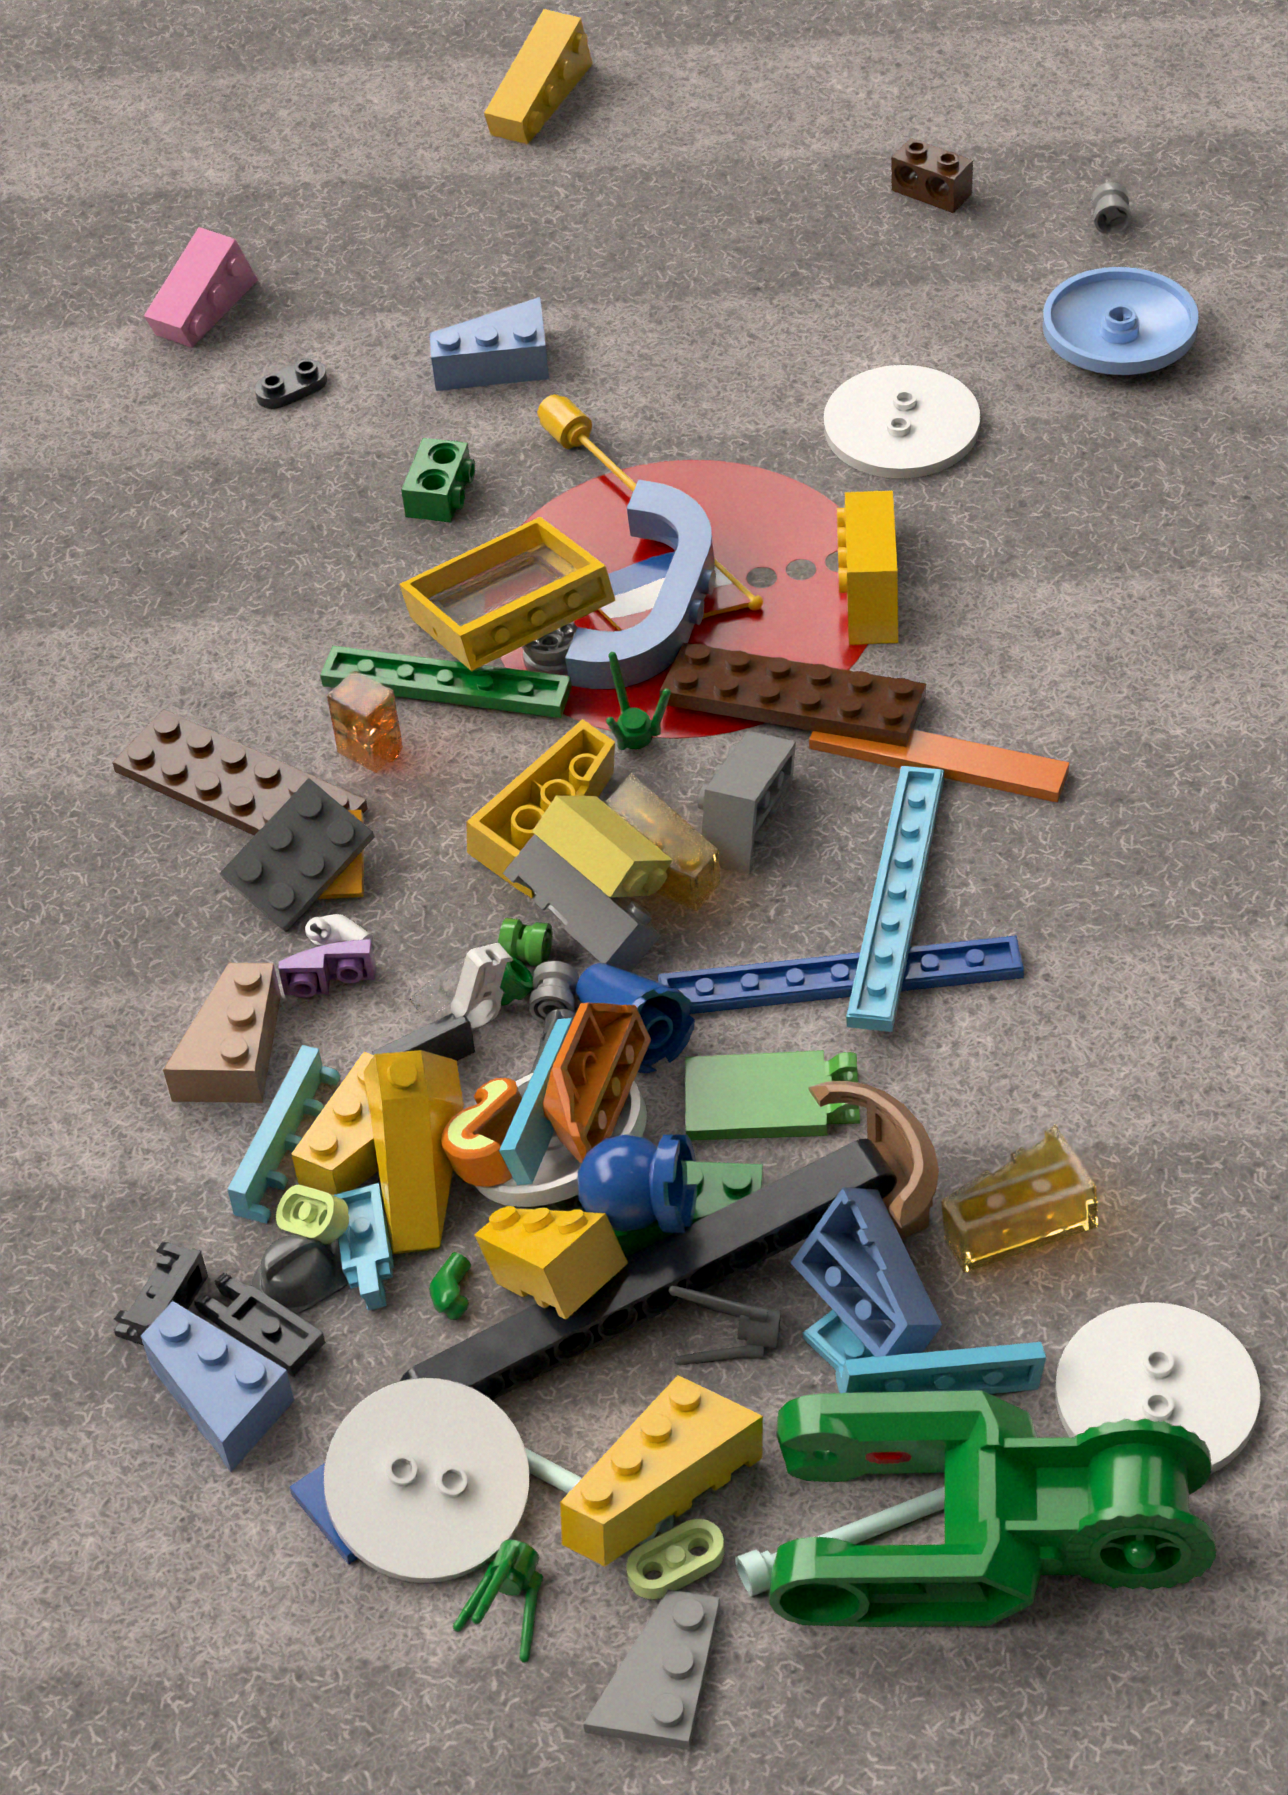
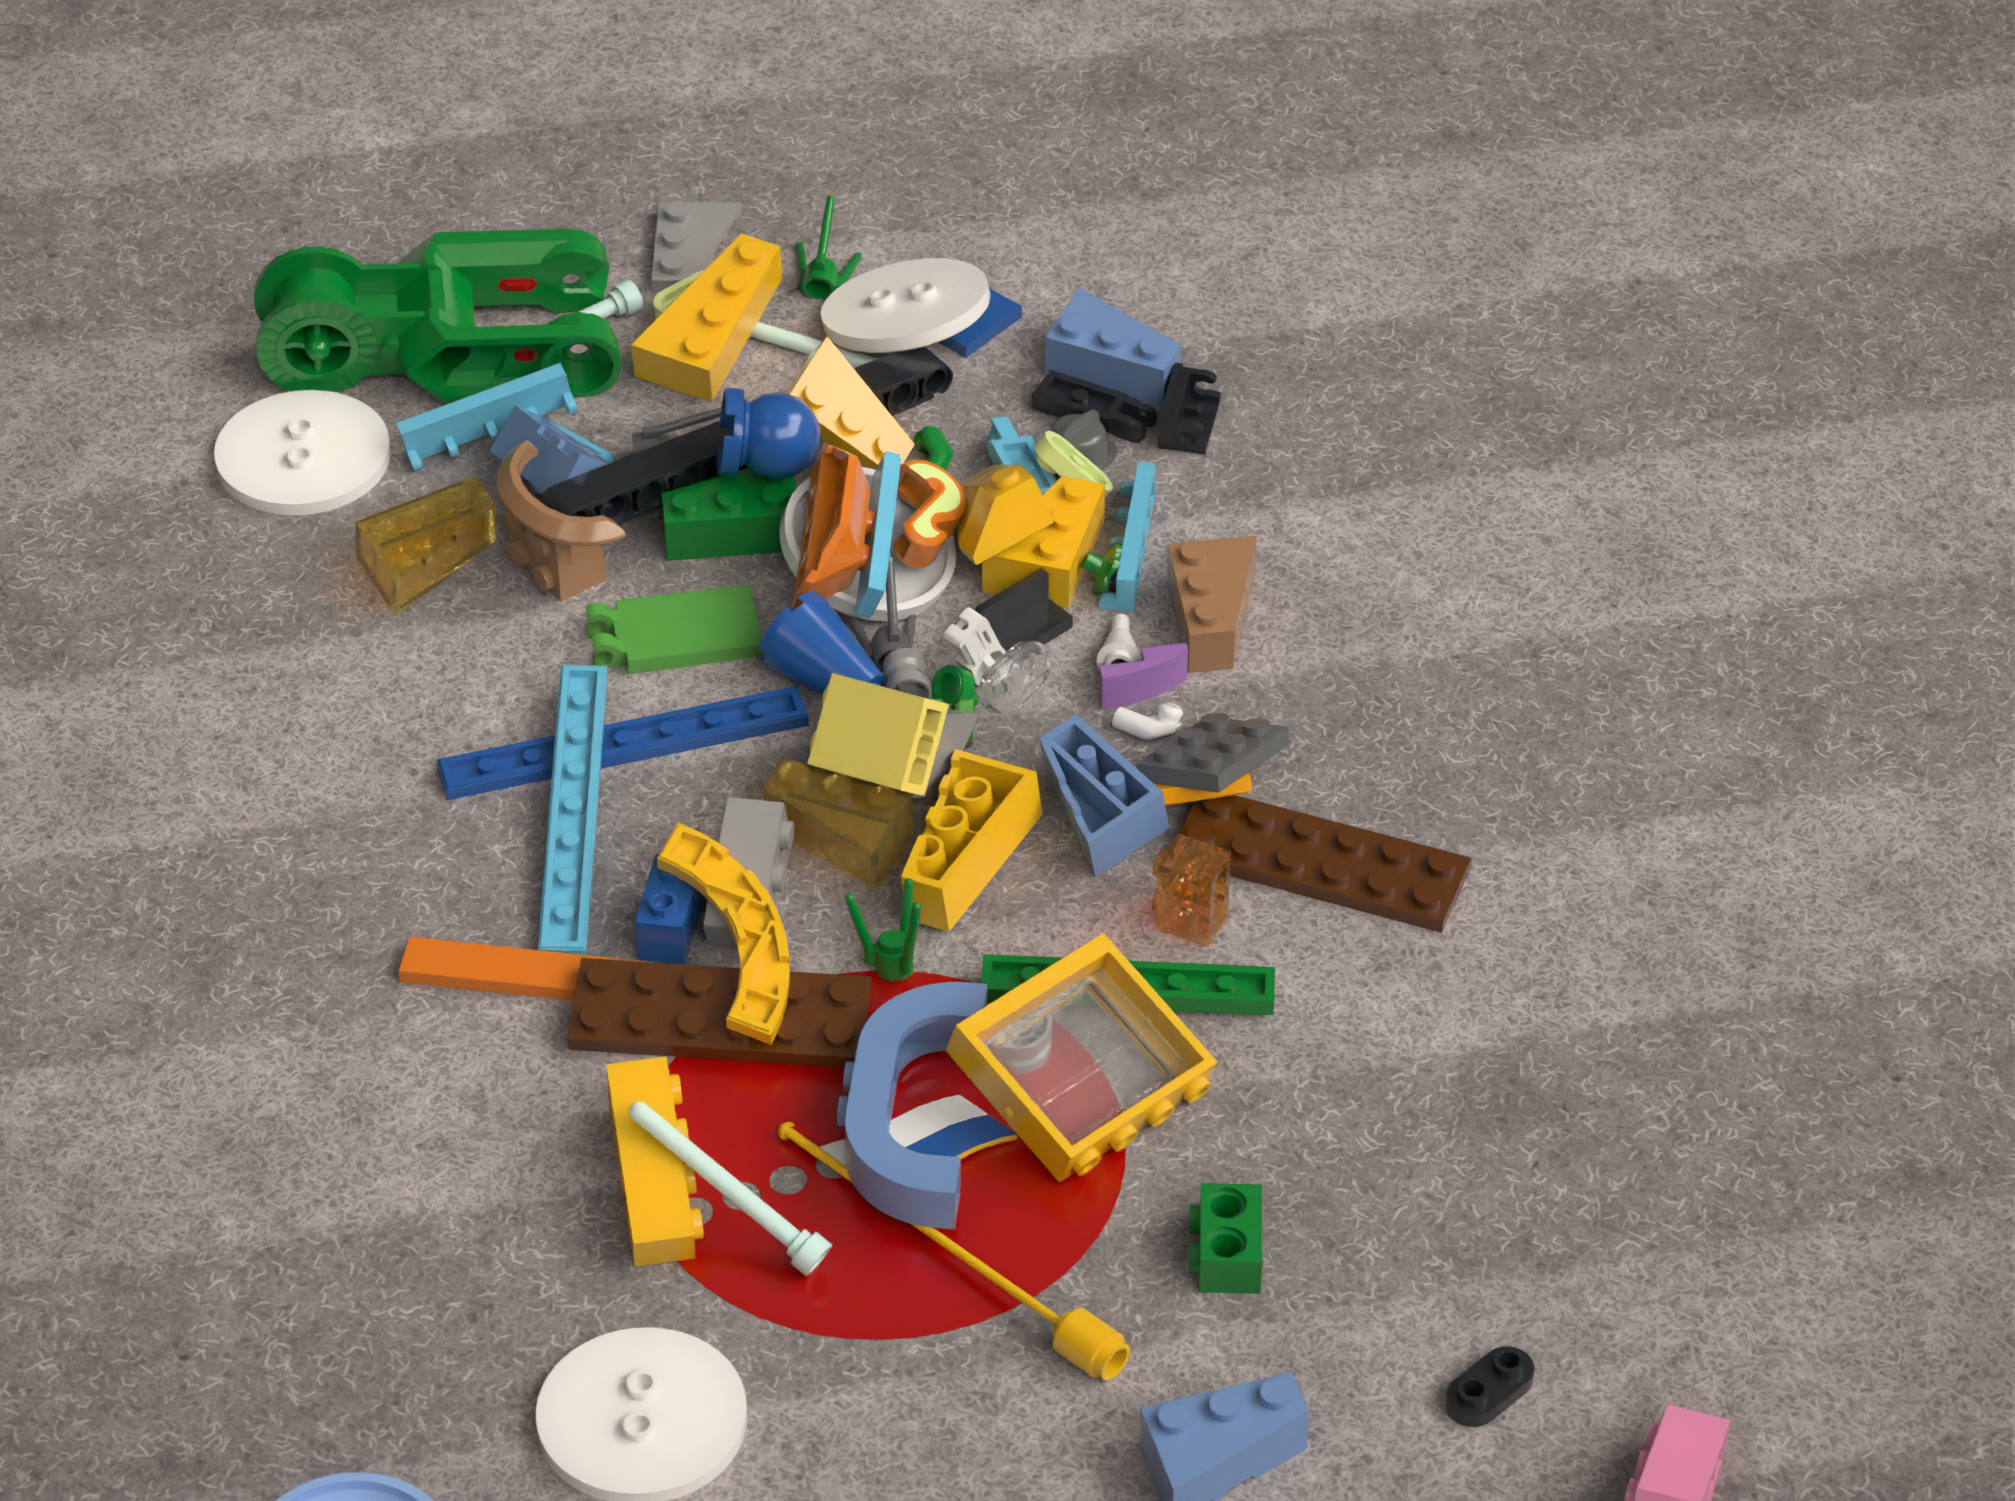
camera: 165 degrees right, 5 degrees down
none -> light aqua piece [629,1101,832,1277]
none -> blue brick [635,854,705,965]
none -> yellow tile [657,822,790,1045]
none -> medium blue wedge [1039,714,1169,877]
none -> green plant [1081,543,1123,596]
none -> white cone [1096,614,1141,669]

